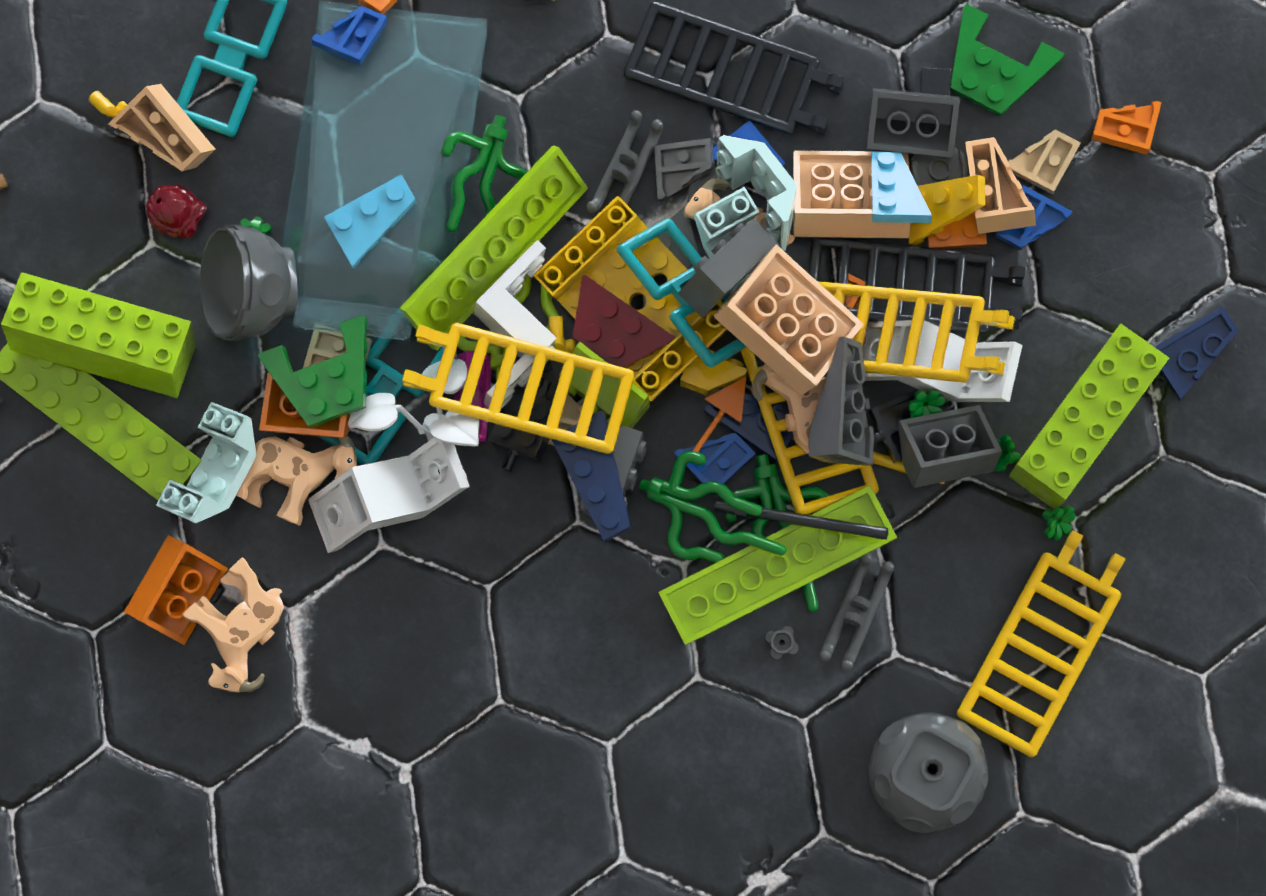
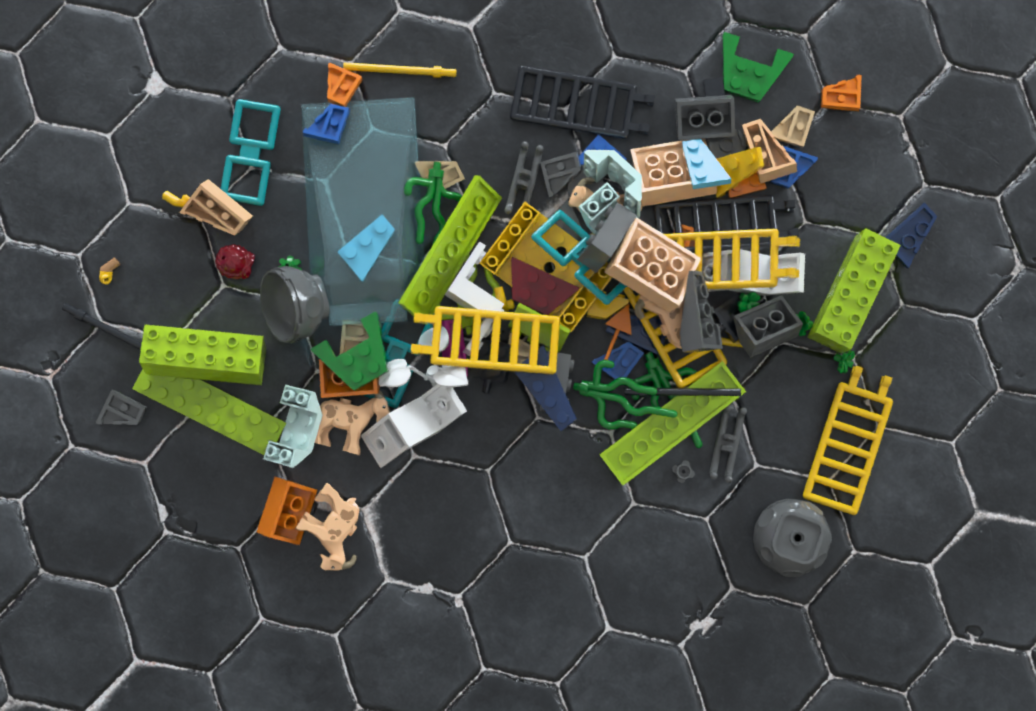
camera: 20 degrees left, 5 degrees up
none -> tan wing [414,161,465,189]

